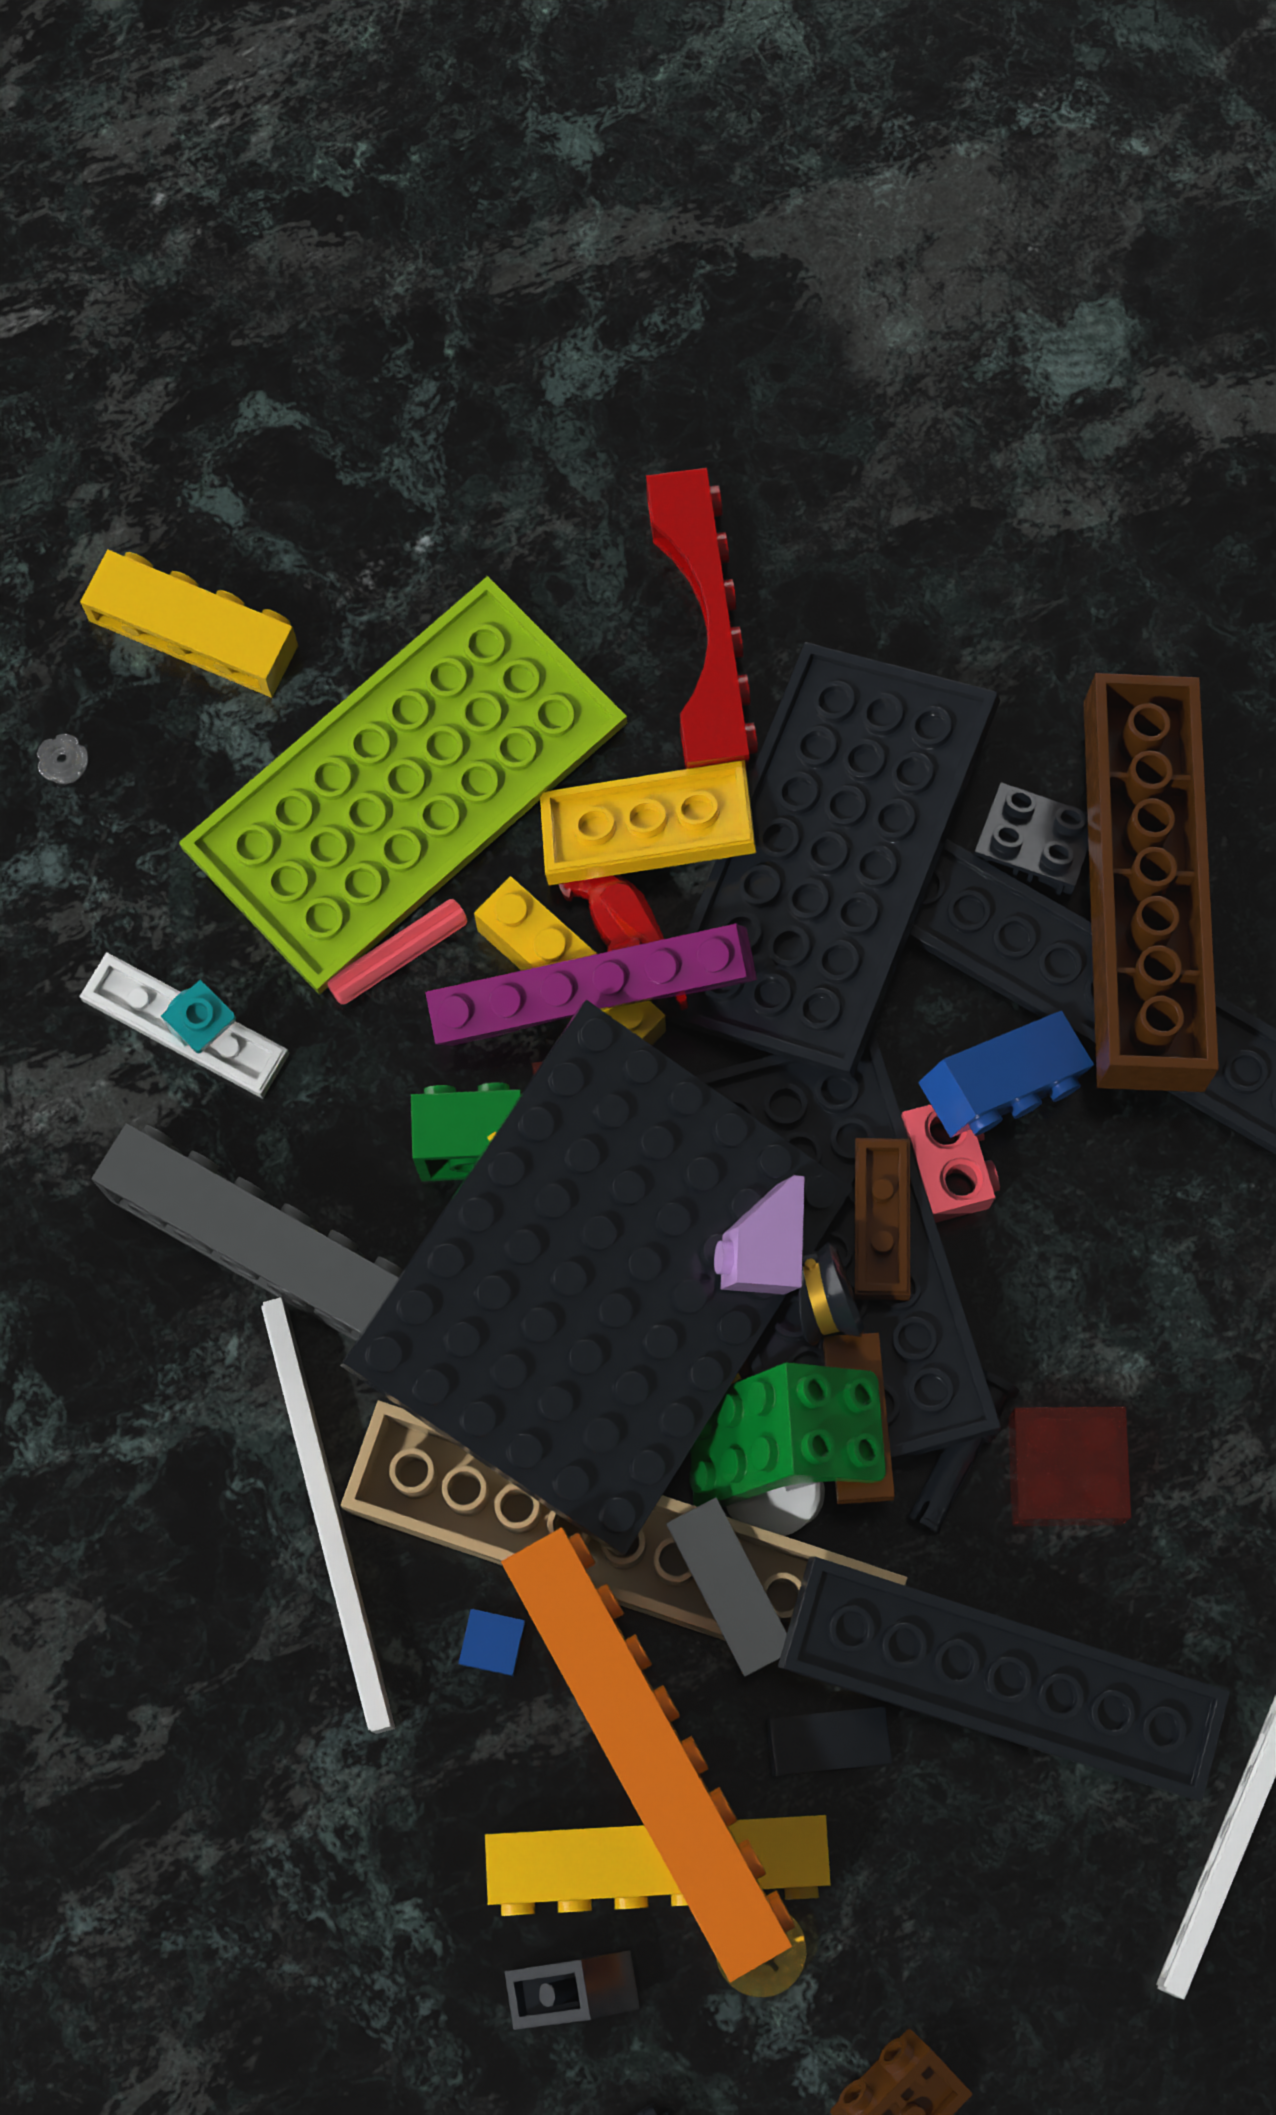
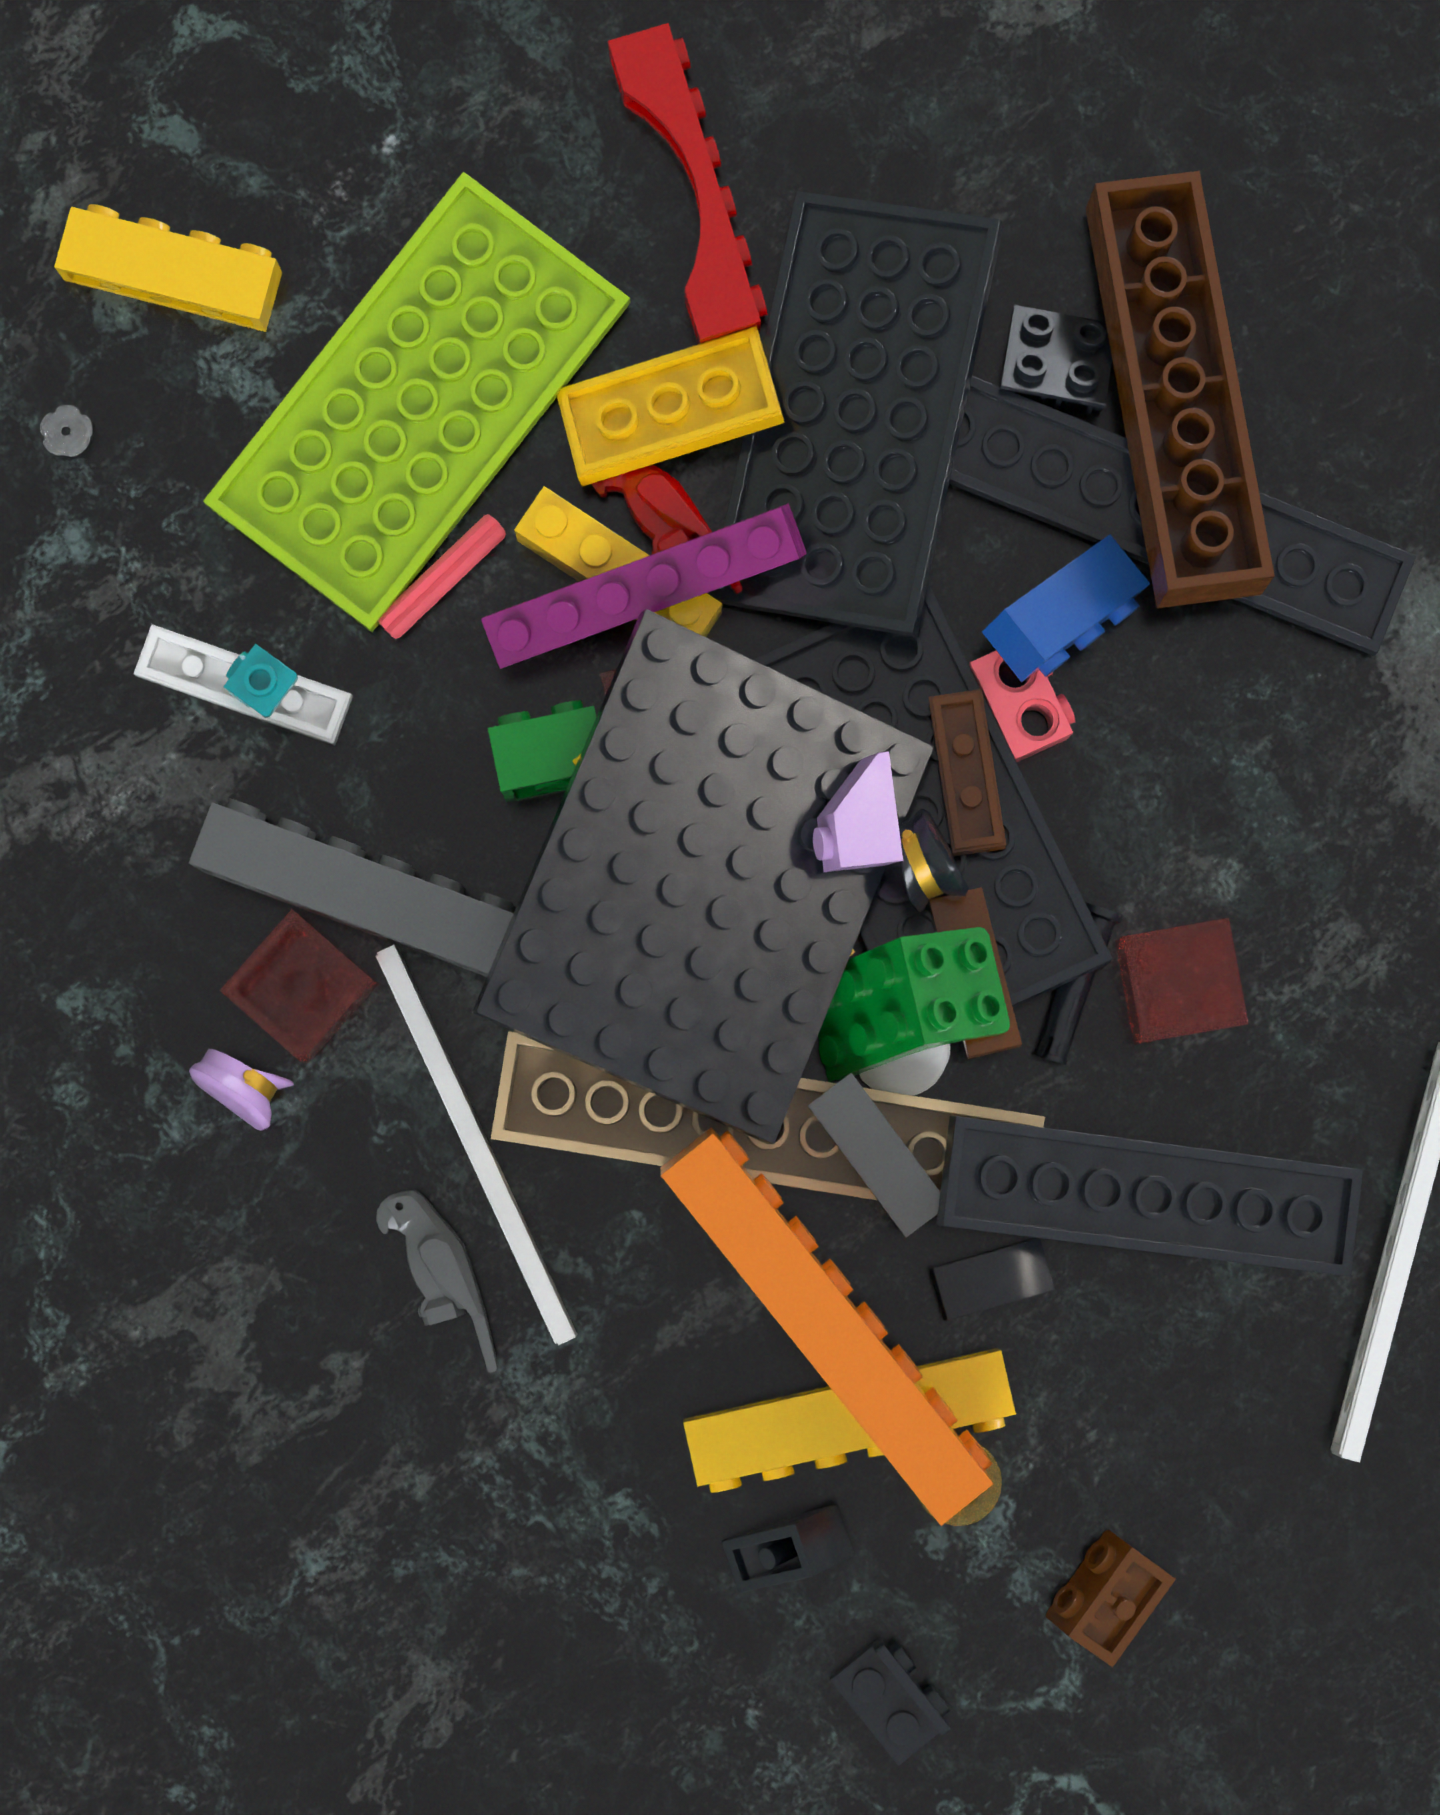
camera: 15 degrees left, 10 degrees up
blue tile [458,1609,526,1677] -> none
none -> lavender piece [189,1049,294,1131]
none -> clear red brick [220,909,379,1064]
none -> dark grey animal [376,1189,498,1373]

